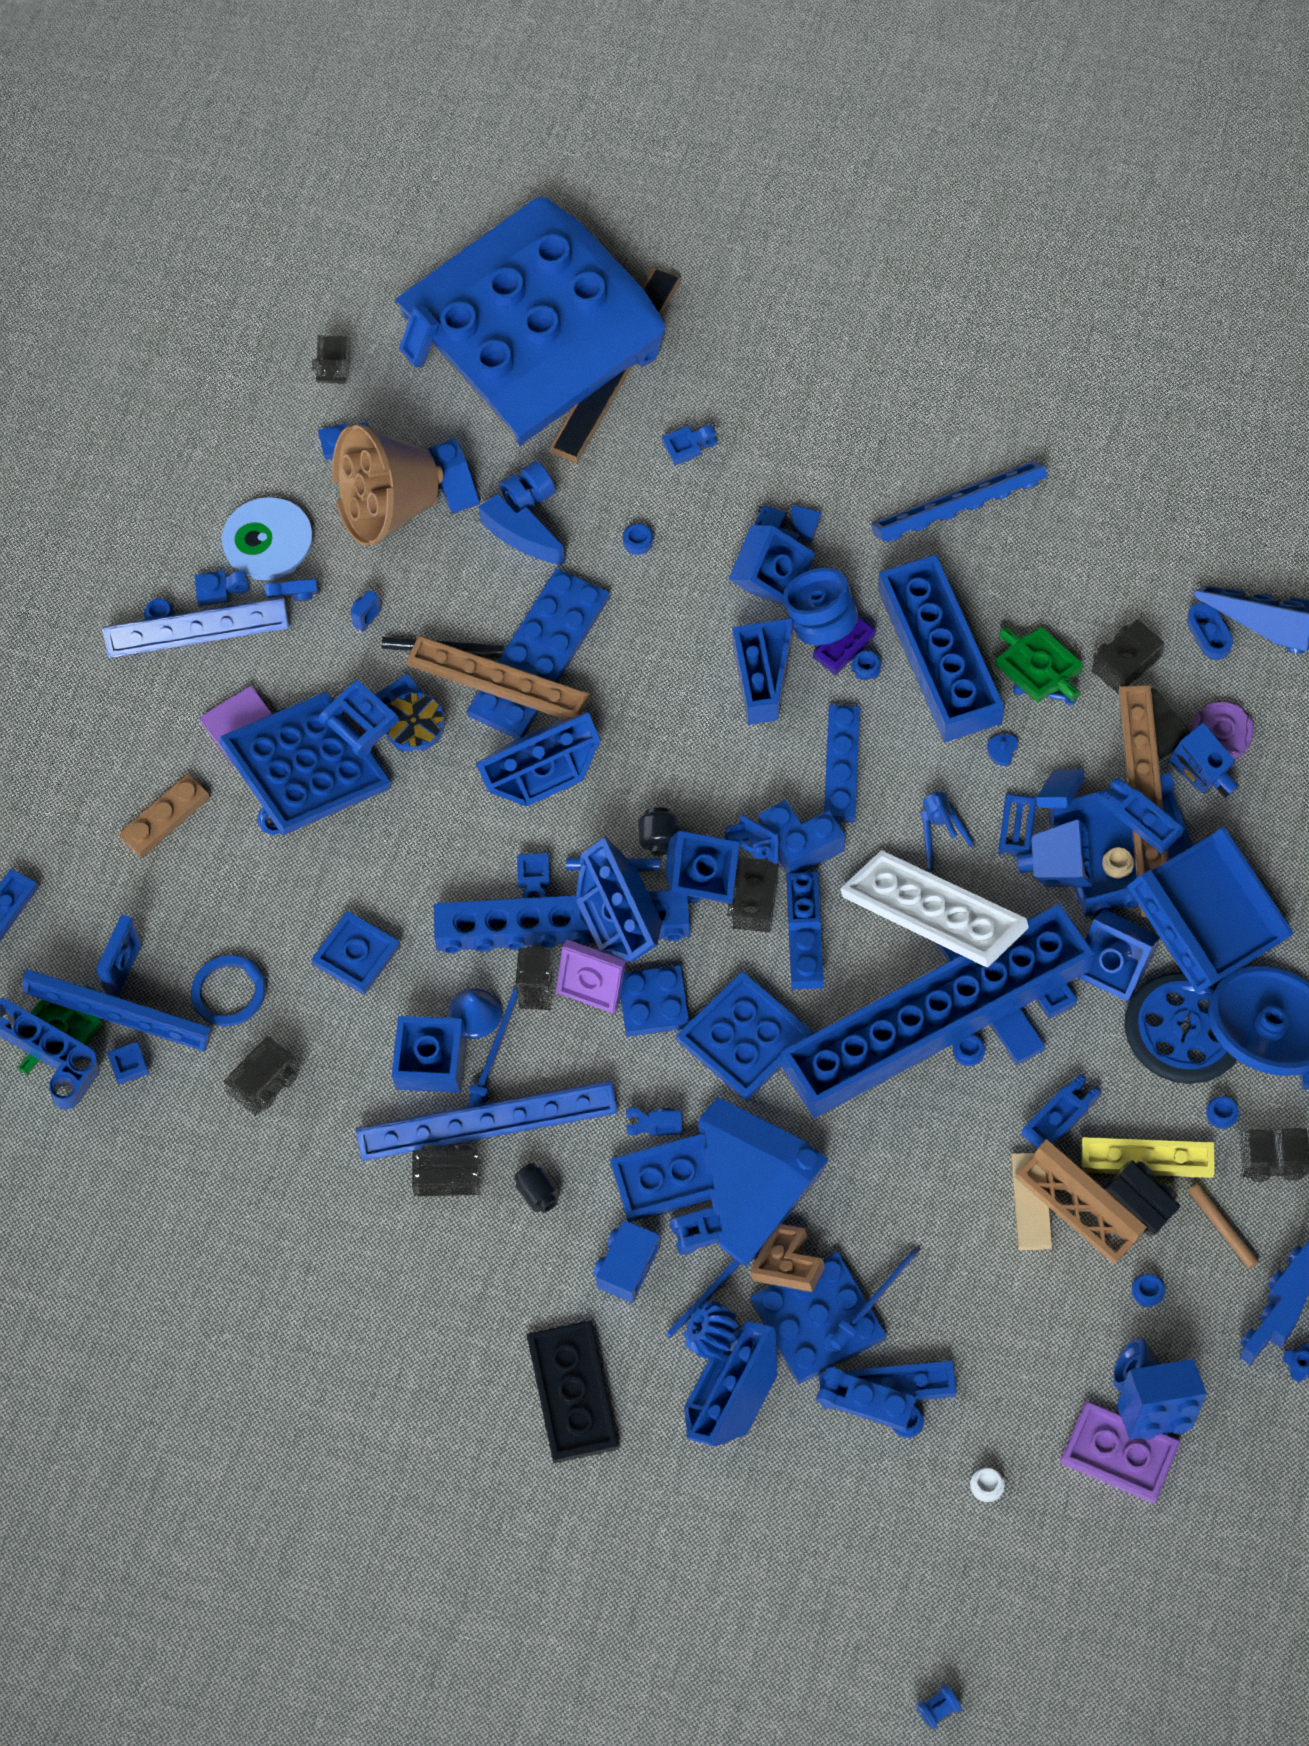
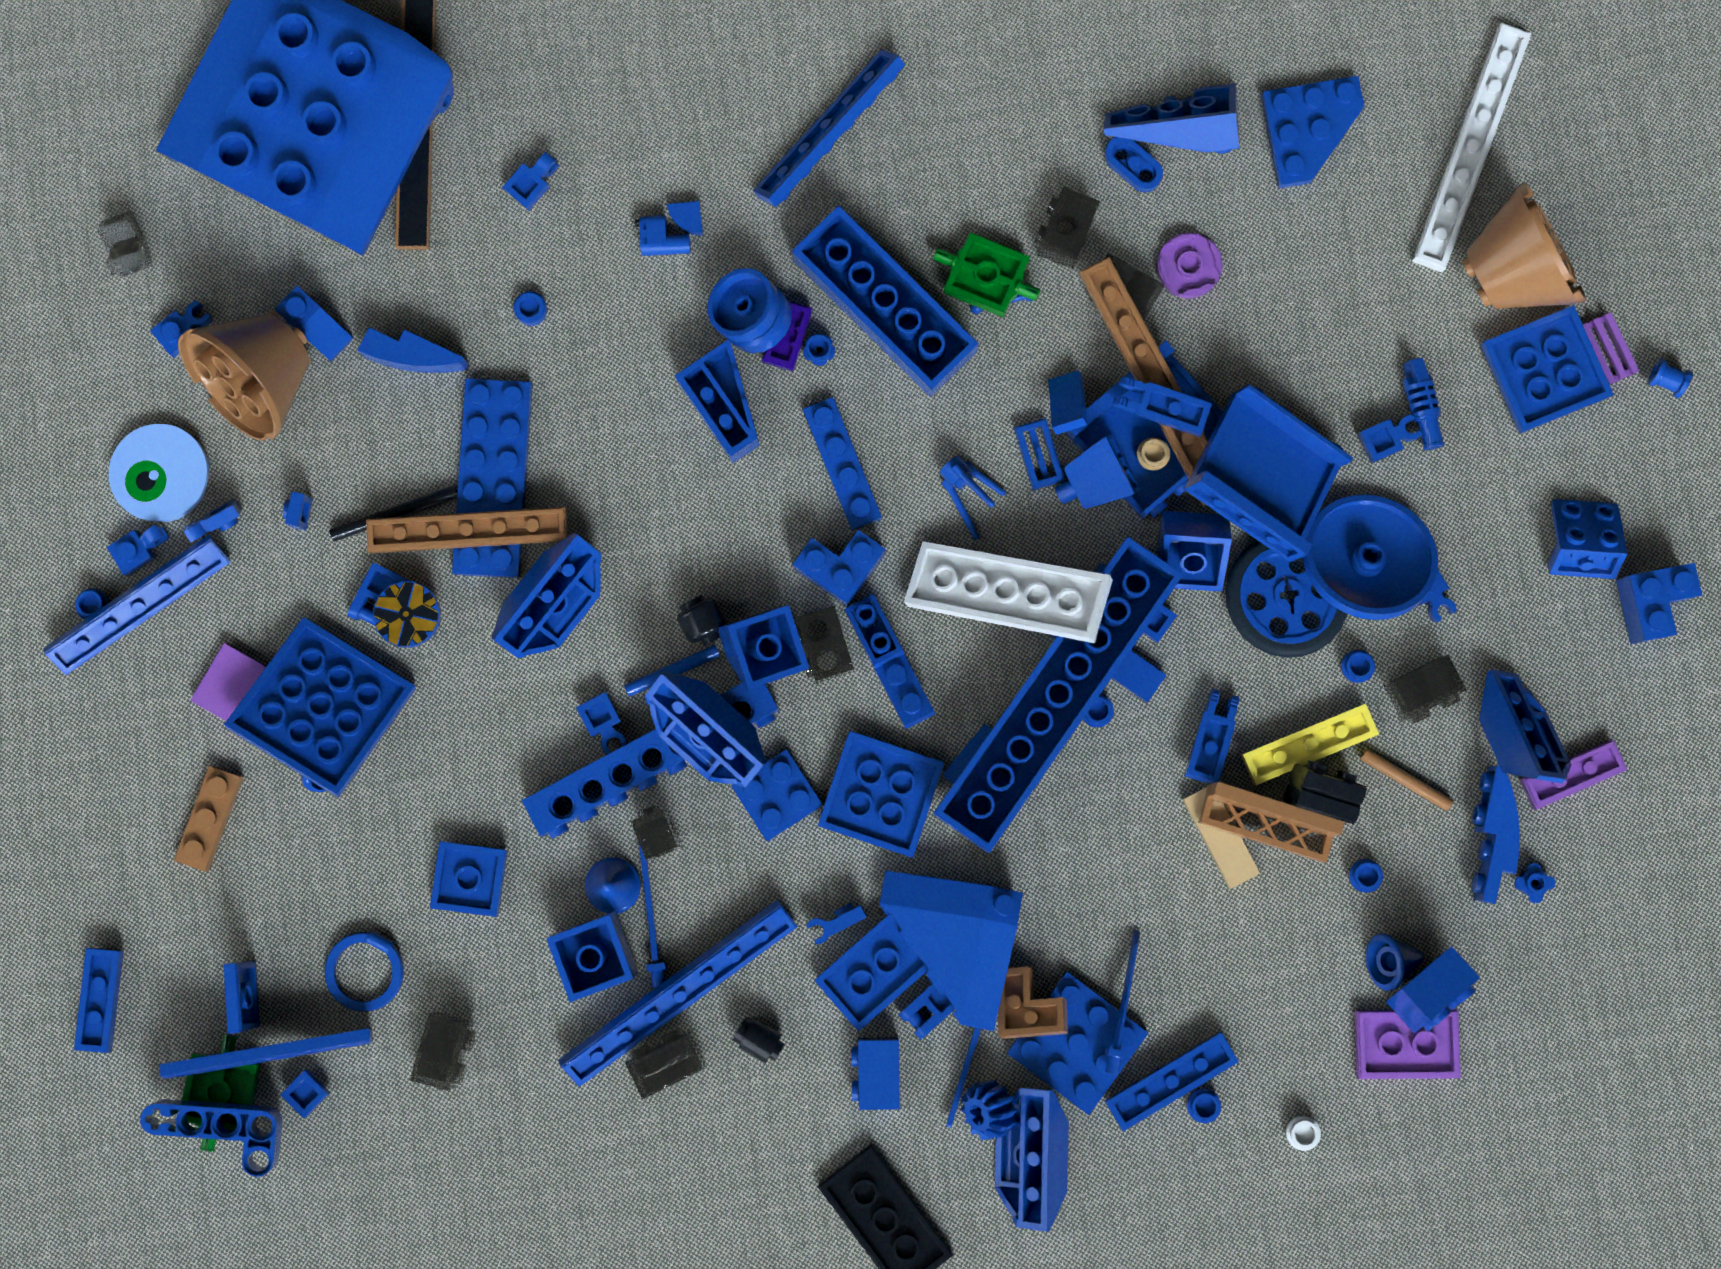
camera: 25 degrees left, 20 degrees up
blue plate [319,679,399,758] -> none
blue tile [399,304,439,368] -> none
blue wheel [499,461,556,513] -> none
medium lavender tile [555,940,626,1014] -> none
blue hinge [724,814,780,864] -> none
blue slope [728,525,816,606] -> none
blue plate [816,1367,916,1432] -> none
blue piece [987,734,1018,766] -> none
blue torso [1168,723,1239,798] -> none

